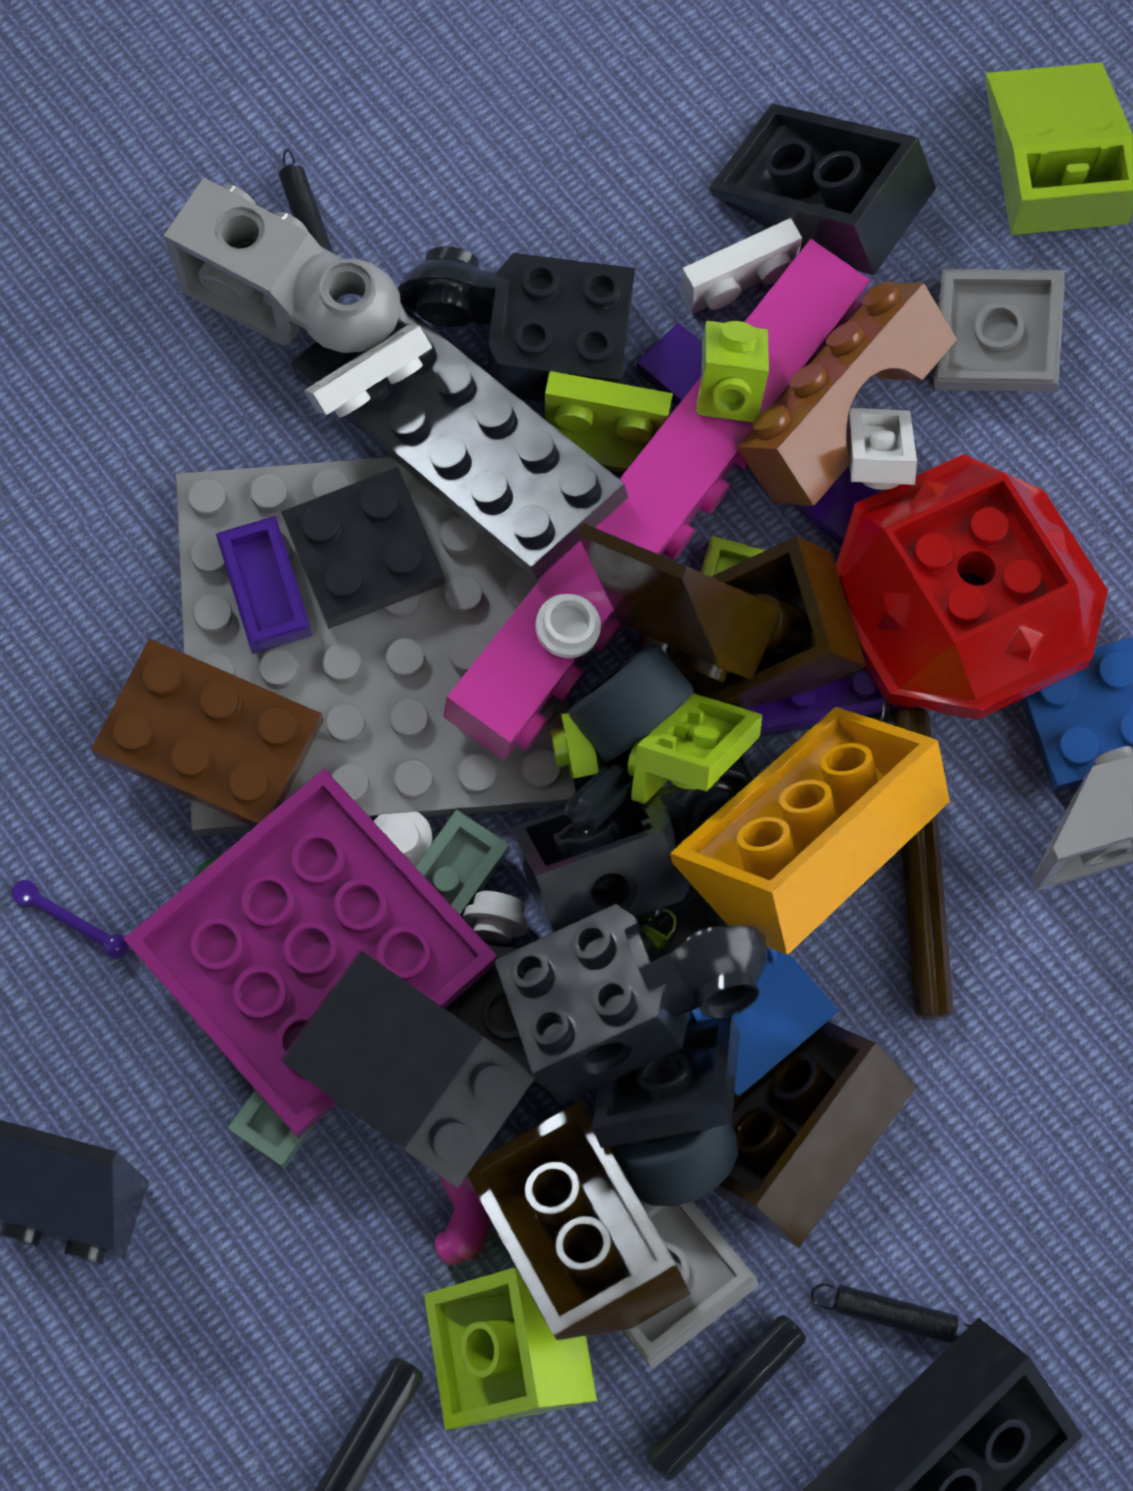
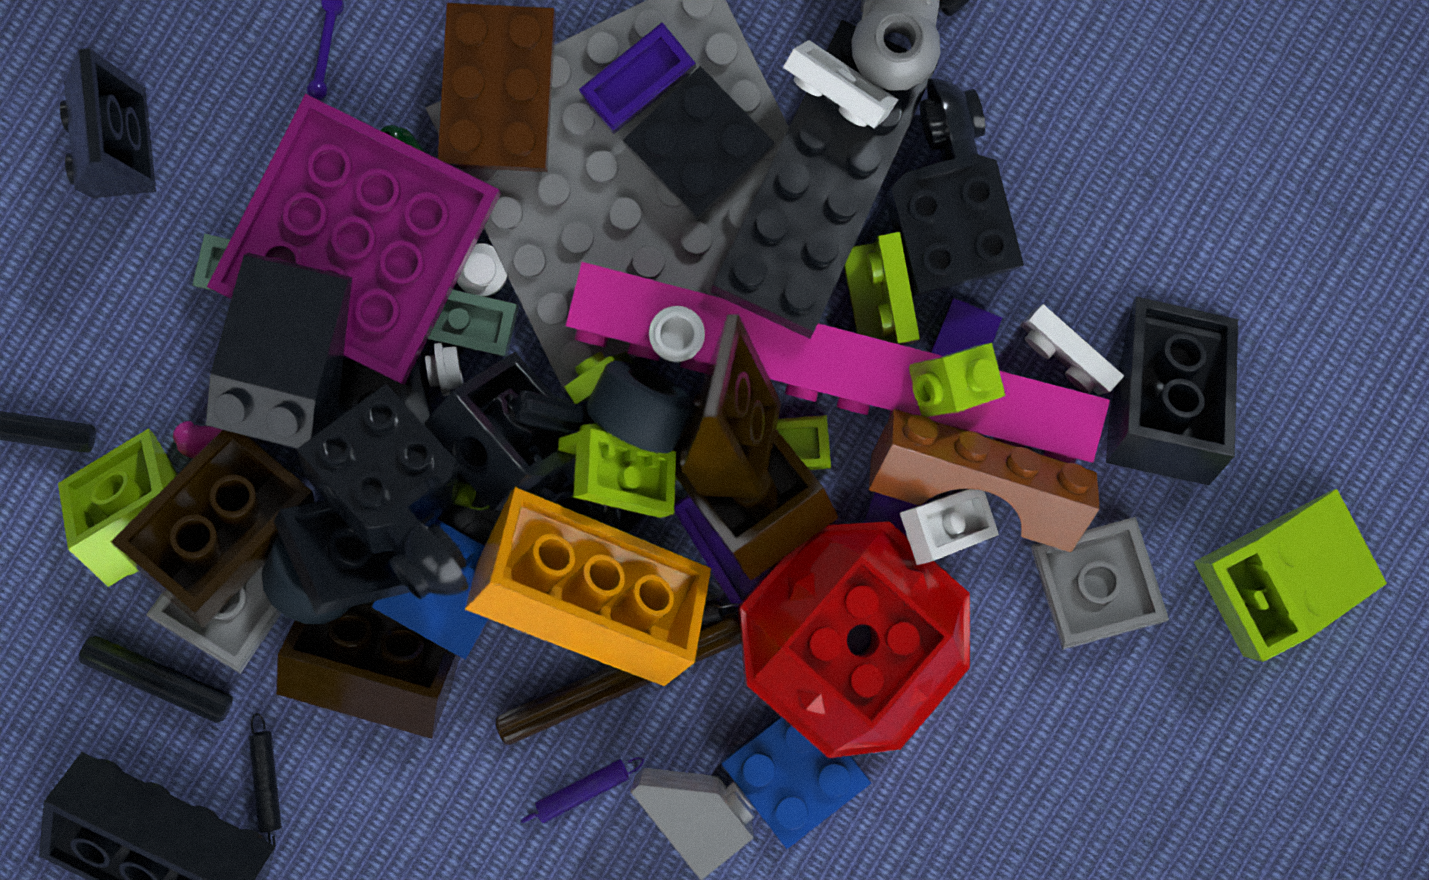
camera: 70 degrees right, 15 degrees up
none -> dark purple piece [520,757,644,824]

